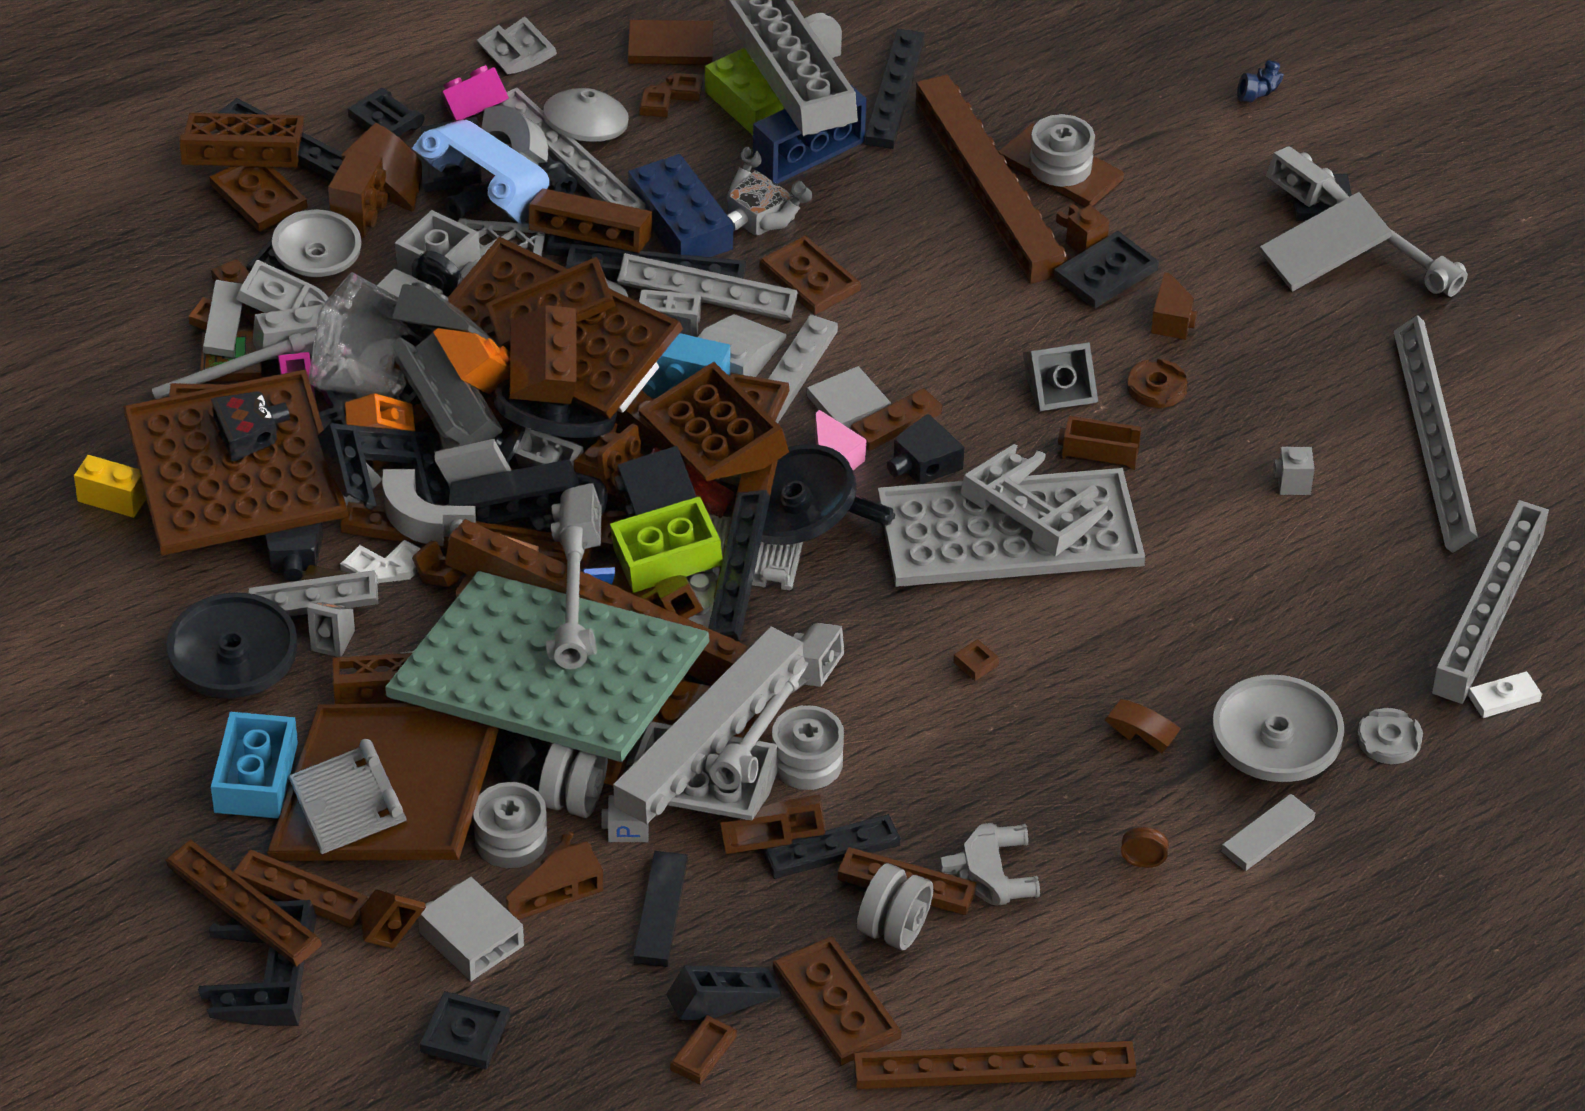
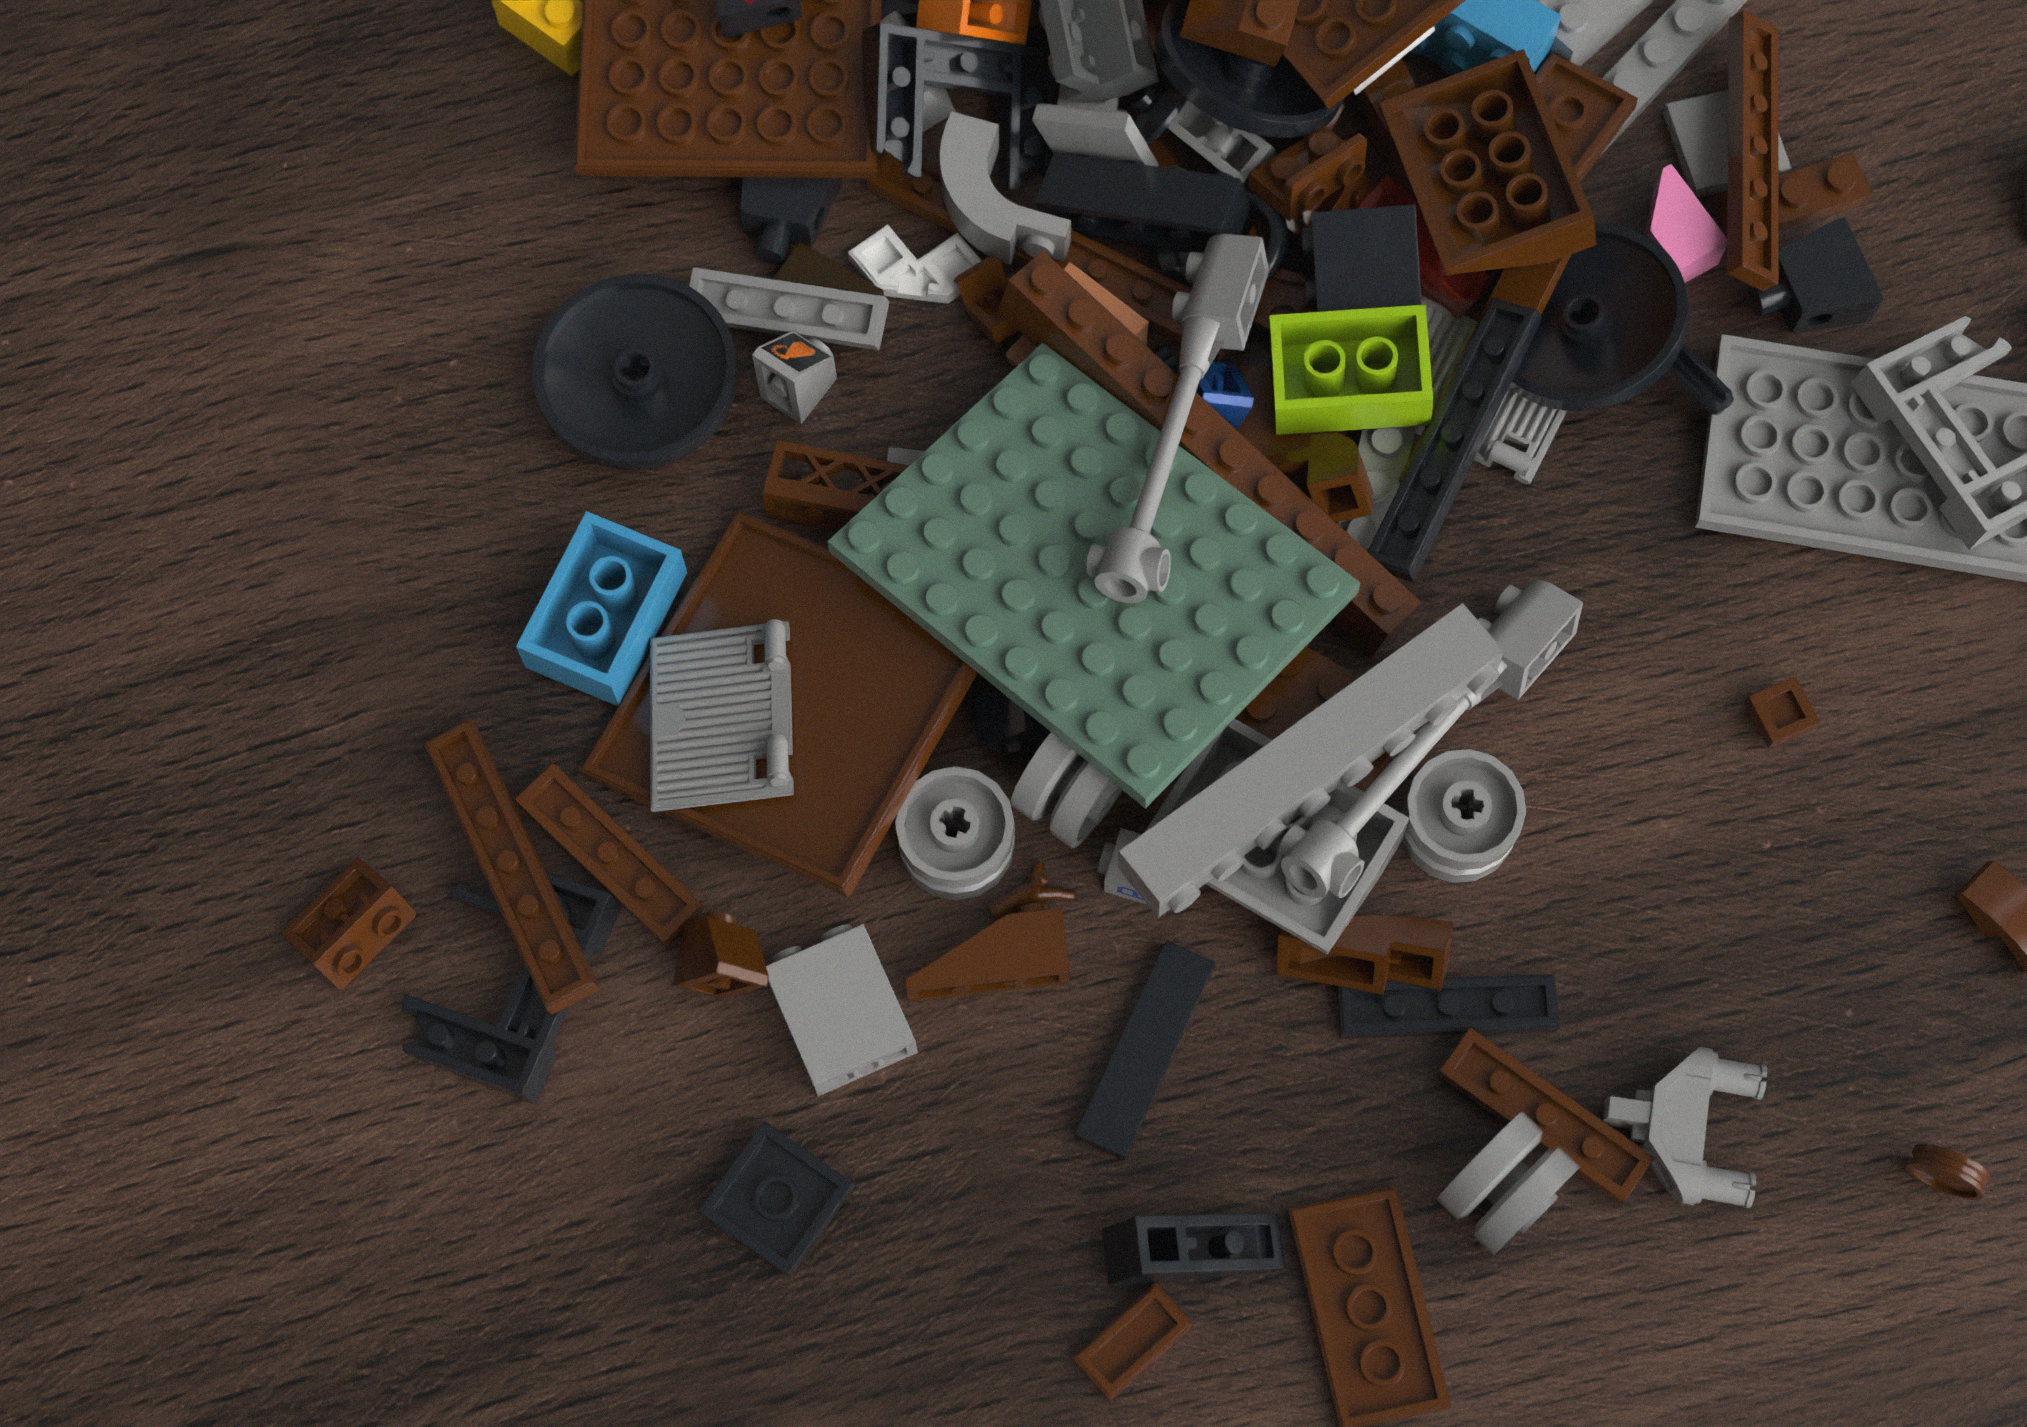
camera: 20 degrees right, 25 degrees up
none -> reddish brown bracket [280,857,416,990]
none -> reddish brown plate [1727,10,1779,291]

